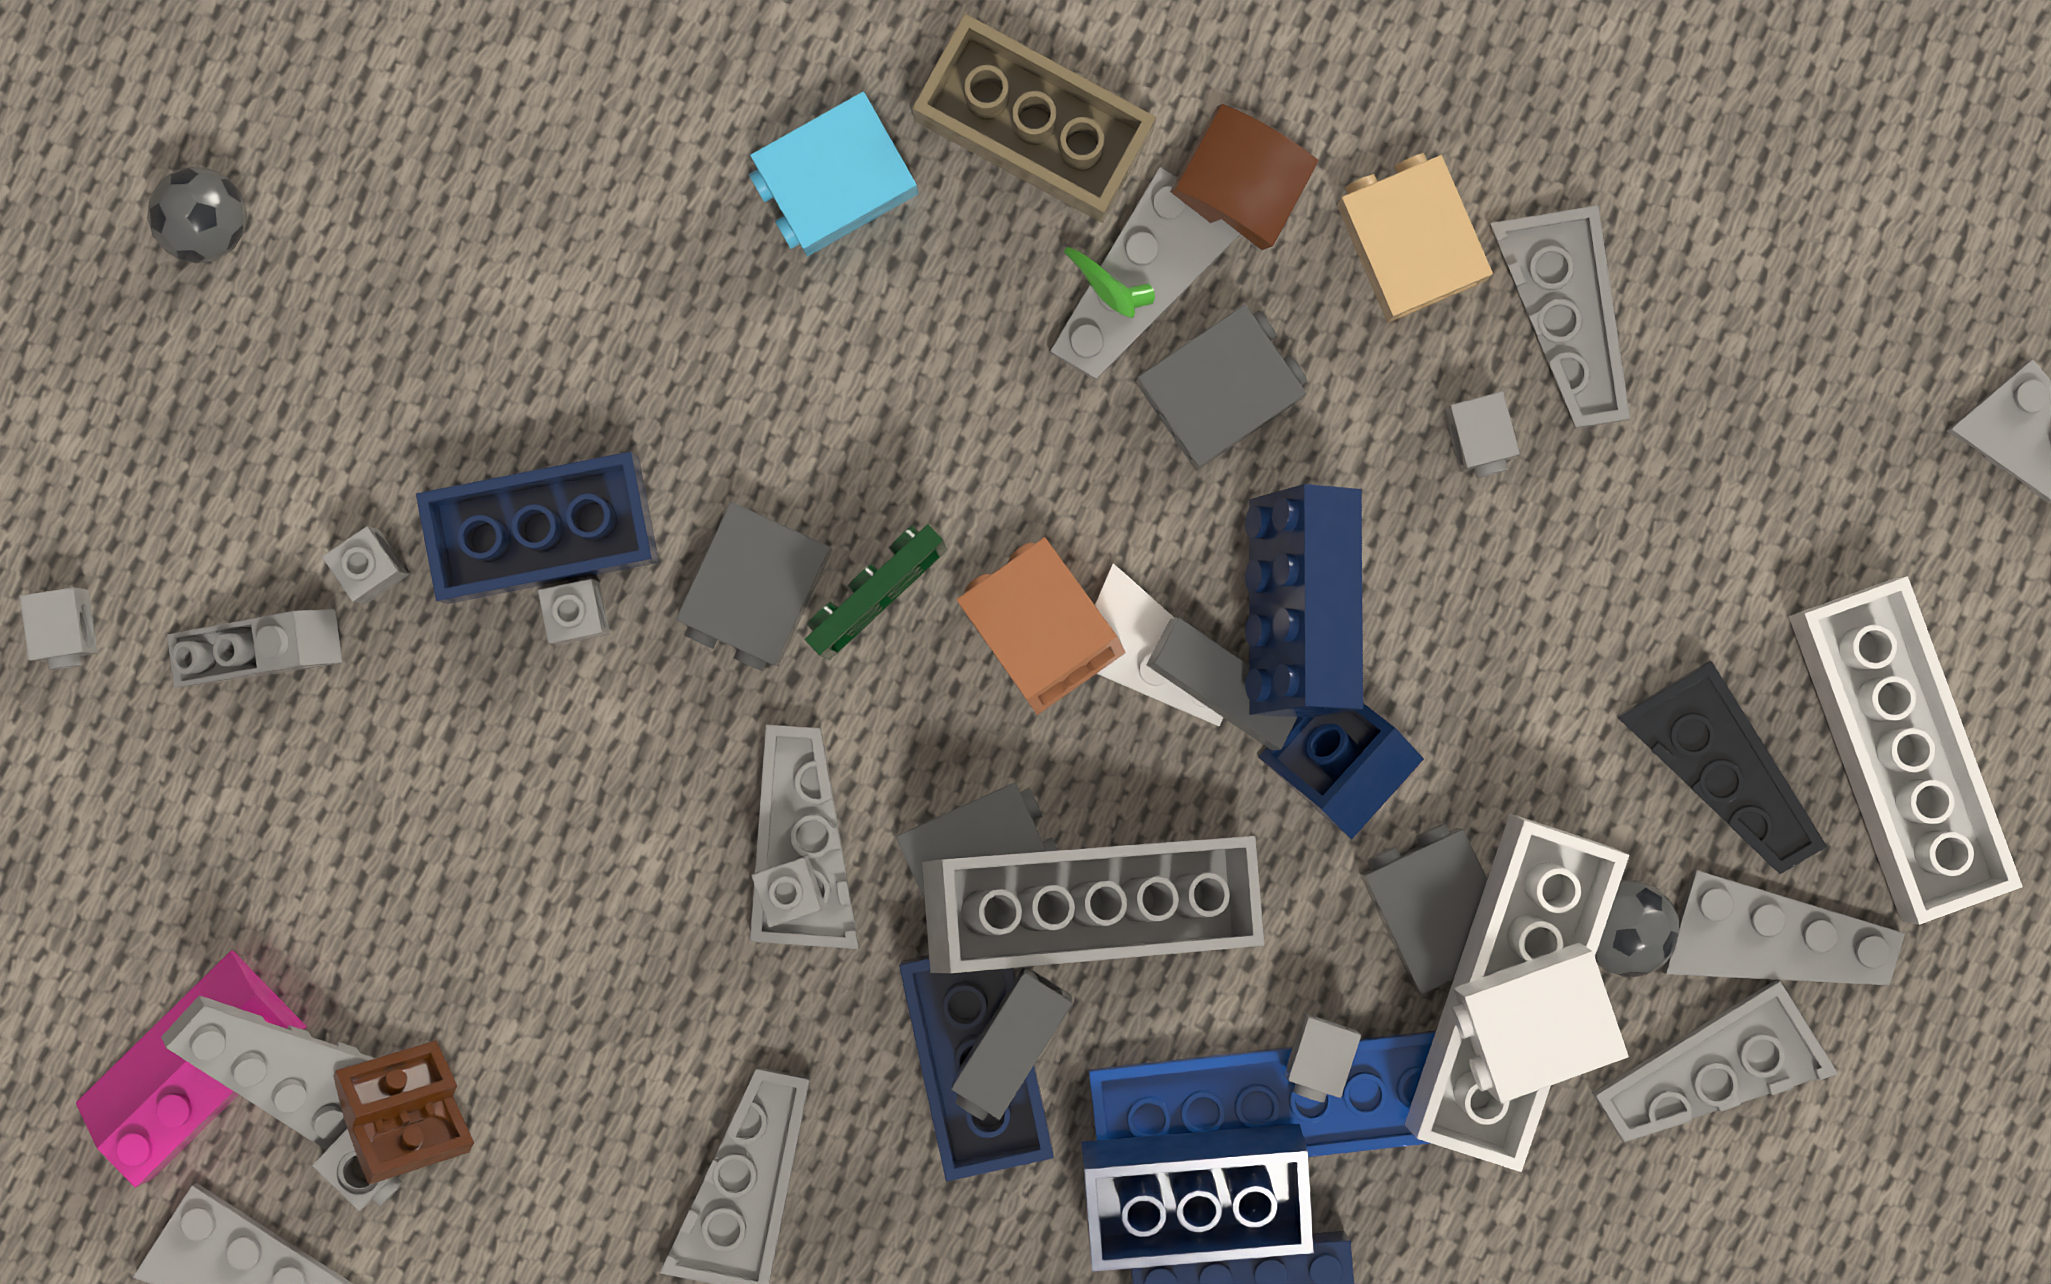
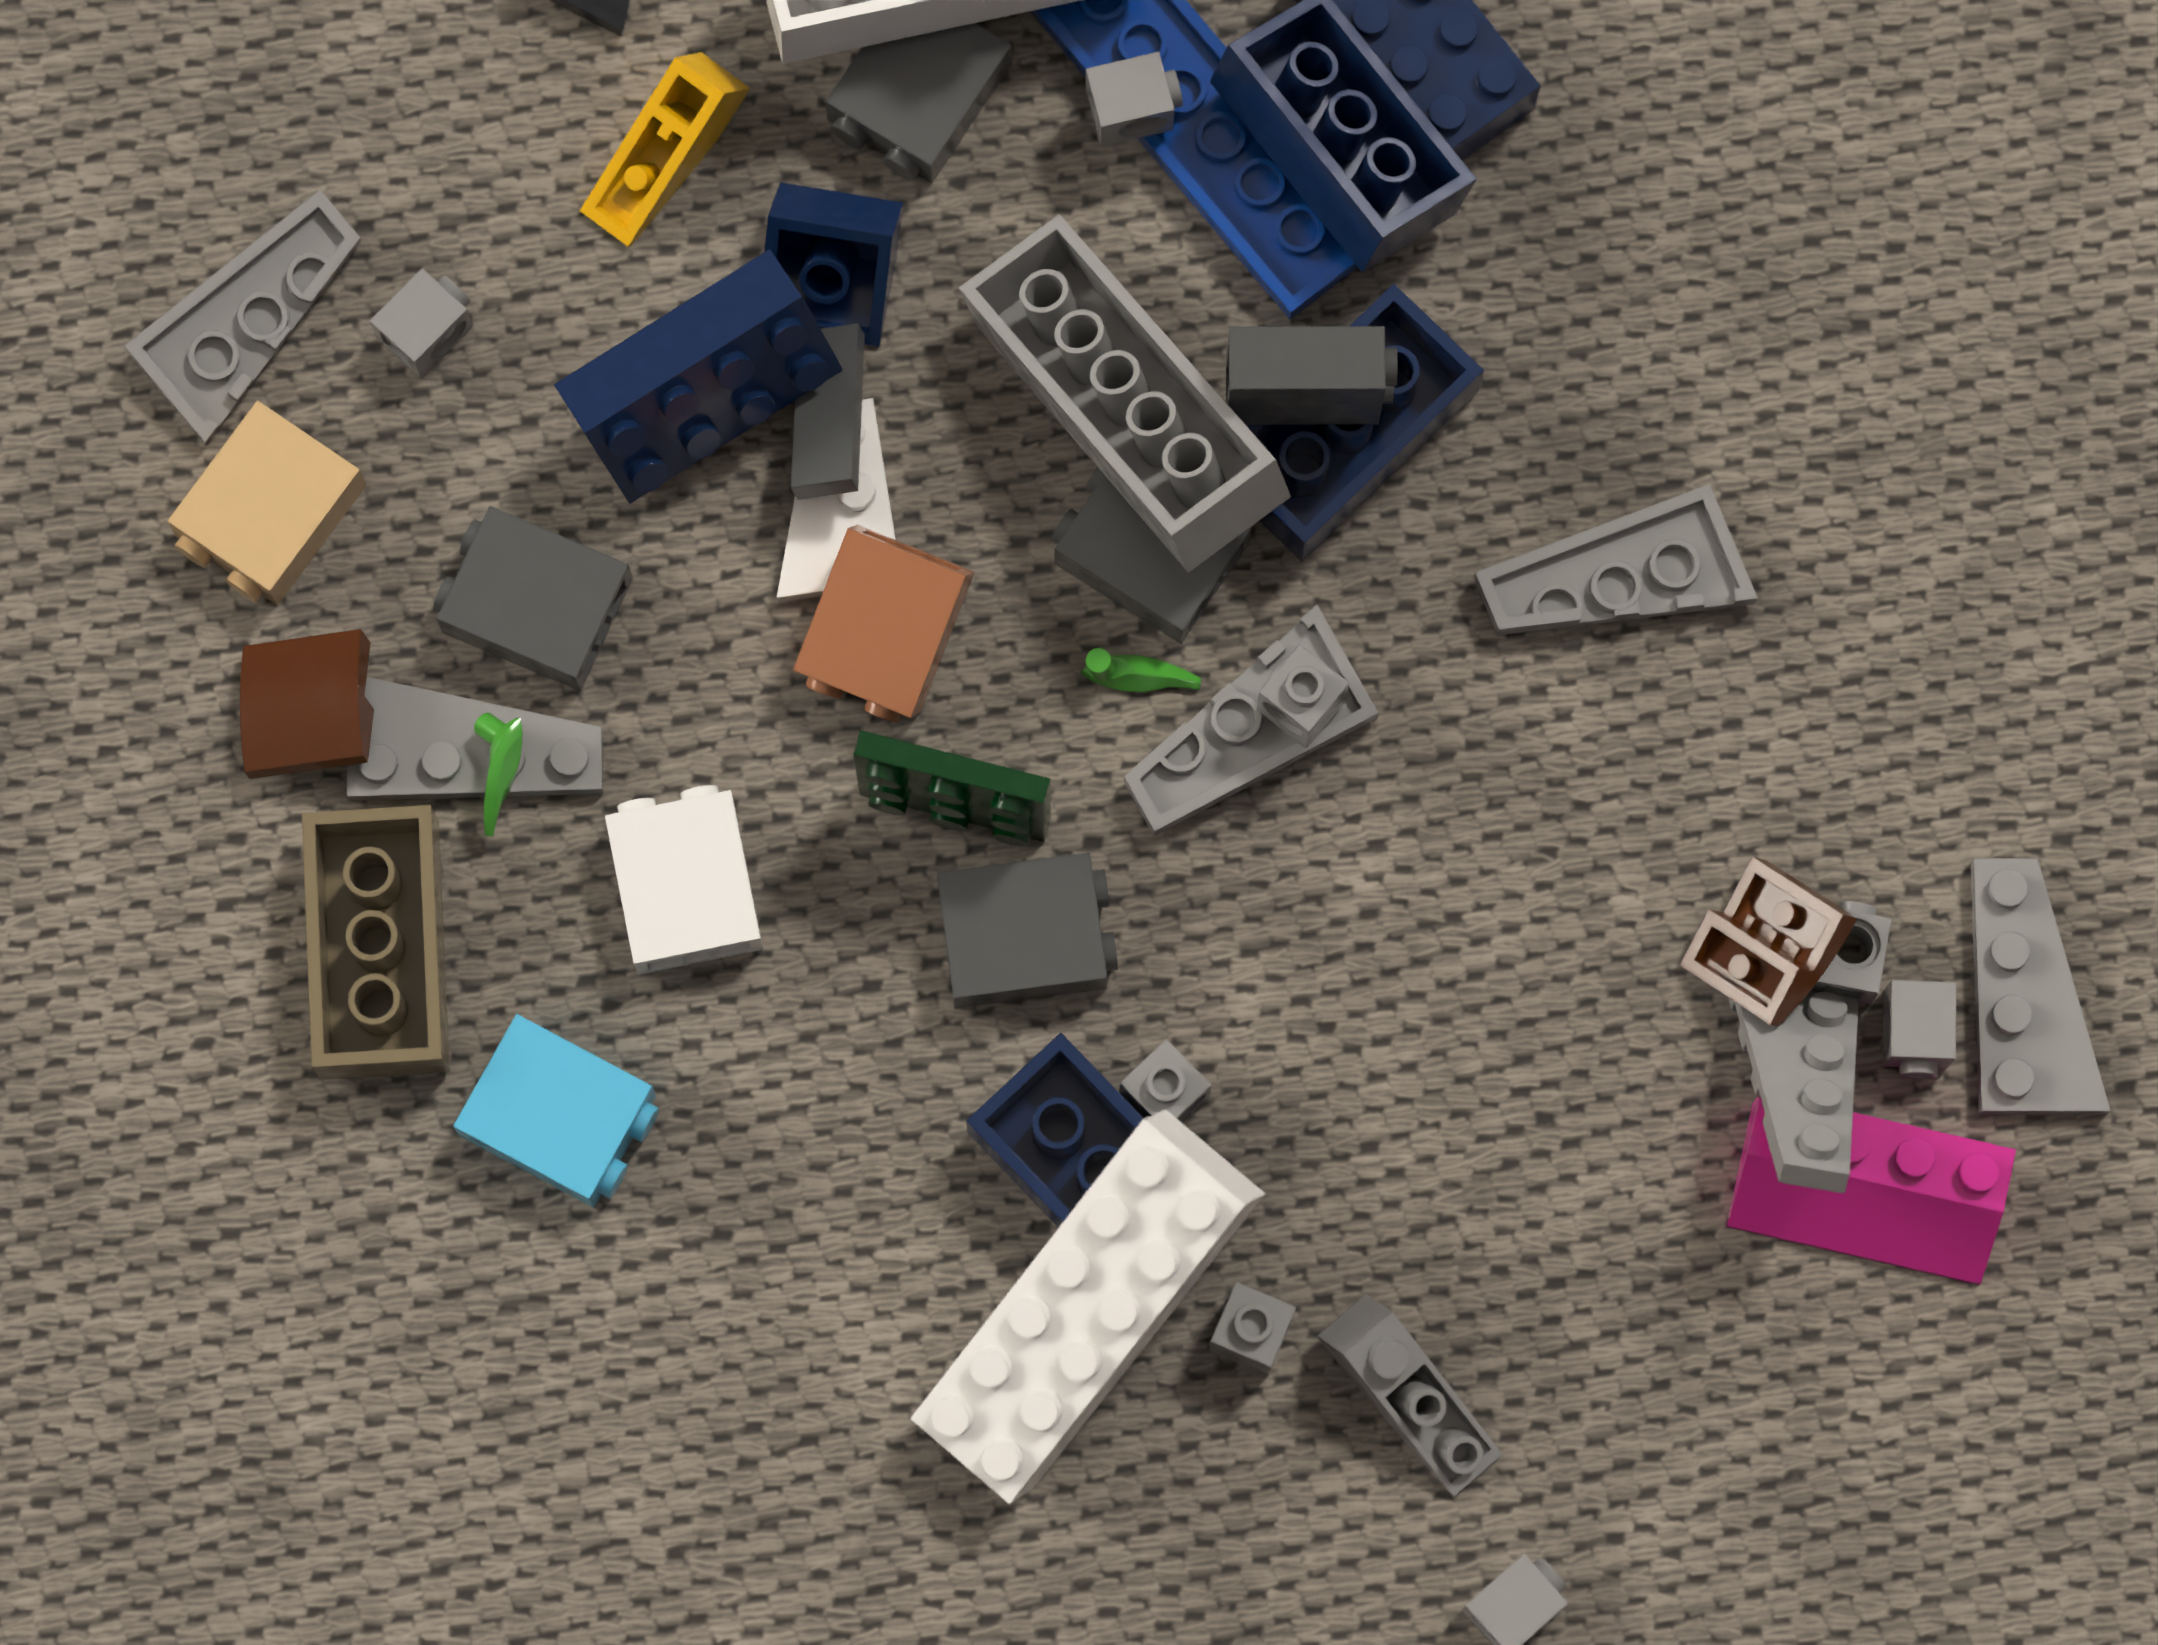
camera: 125 degrees left, 10 degrees down
none -> yellow slope [579,52,750,247]
none -> white brick [605,785,763,975]
none -> white brick [910,1109,1266,1504]
none -> bright green bar [1079,648,1201,692]
none -> light grey brick [1883,980,1956,1079]

